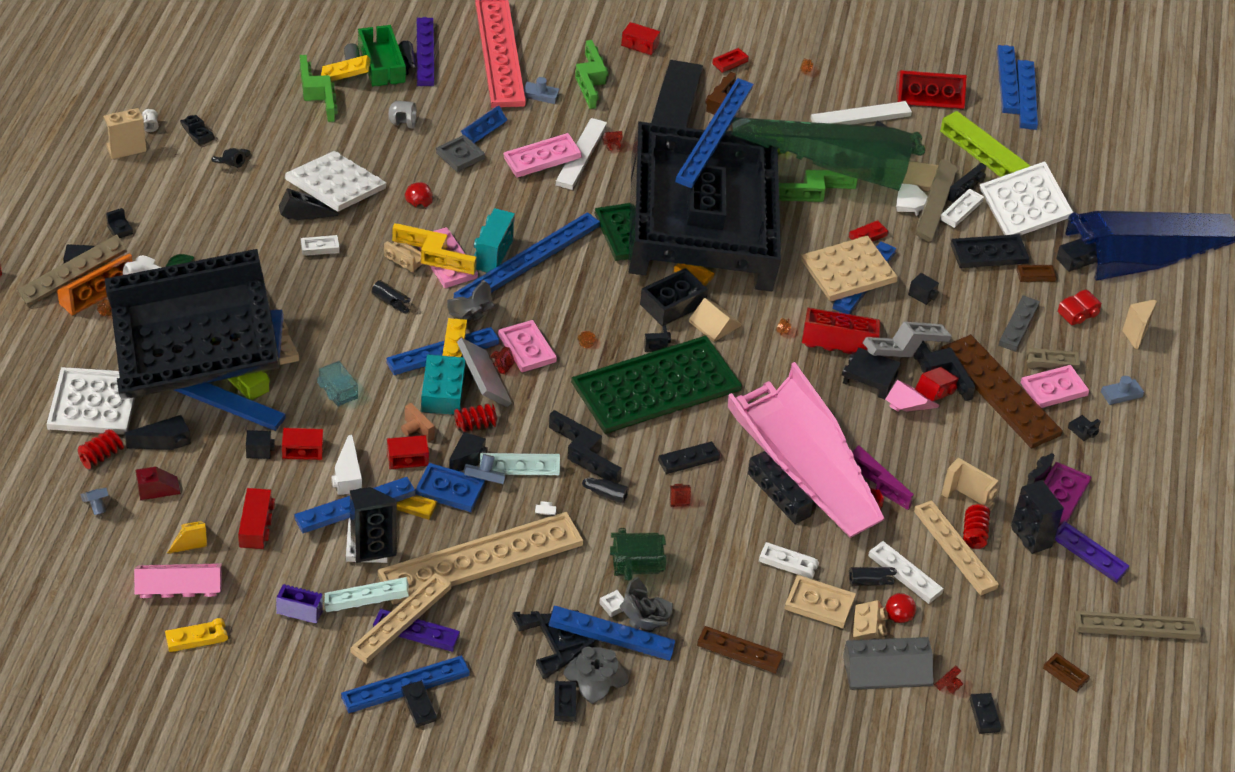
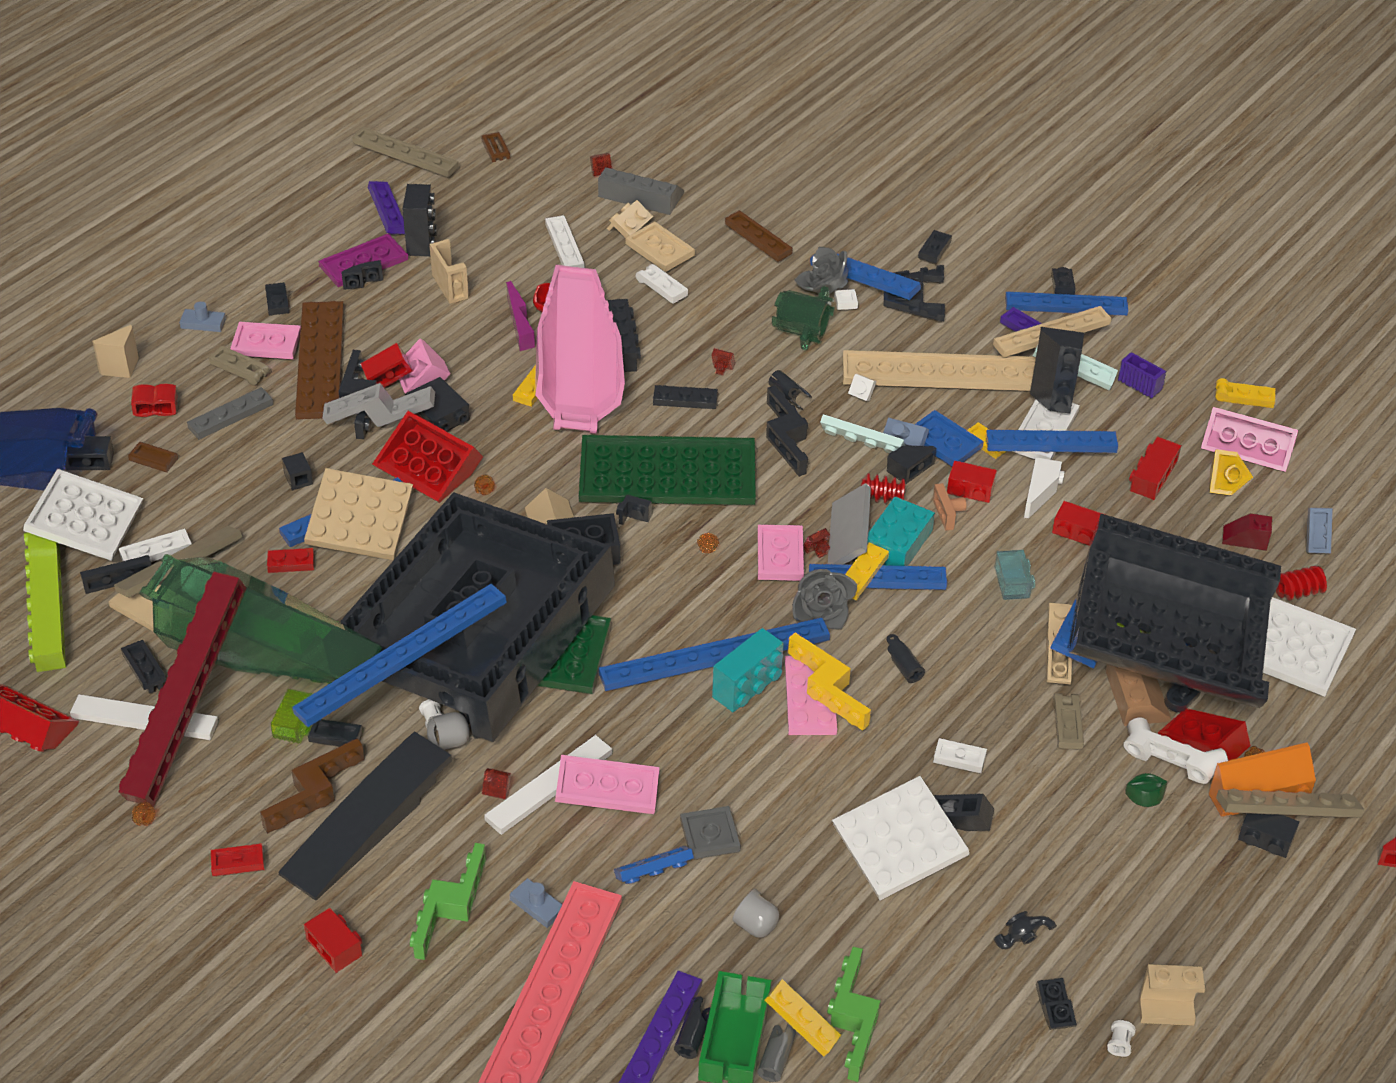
camera: 150 degrees left, 0 degrees up
black bracket [106,208,133,238] -> none
tan bracket [384,241,422,272] -> none
red hair [404,182,434,207] -> none
dark grey brick [563,647,628,704] -> none
black piece [849,567,897,586] -> none
red hair [885,593,916,623] -> none
tan plate [914,500,999,596] -> none
black plate [950,234,1030,268] -> none
red piece [963,504,990,549] -> none
black plate [969,693,1001,734] -> none
none -> dark red brick [118,571,246,807]

